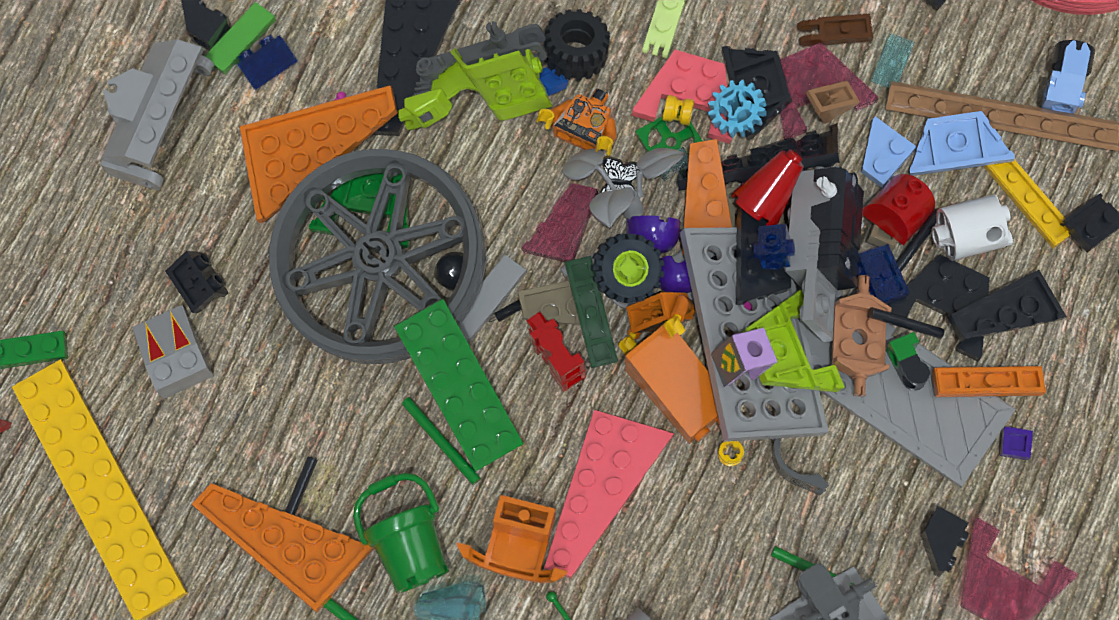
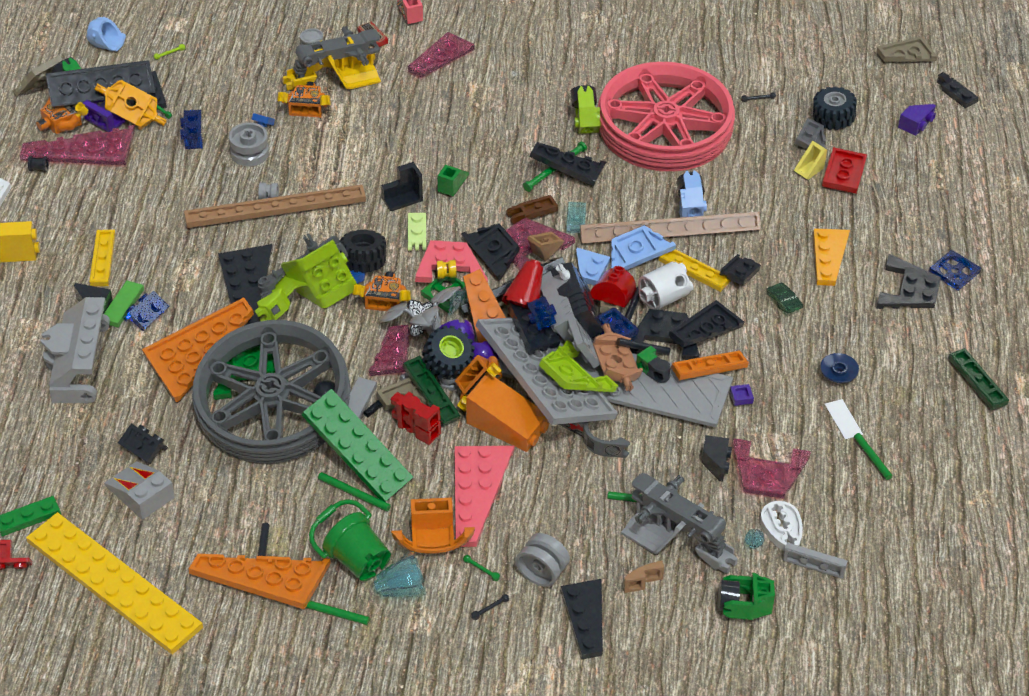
camera: 25 degrees left, 25 degrees down
medium azure gear [708,80,767,138] -> none
piece [711,328,777,387] -> none
yellow bush [718,441,744,466] -> none

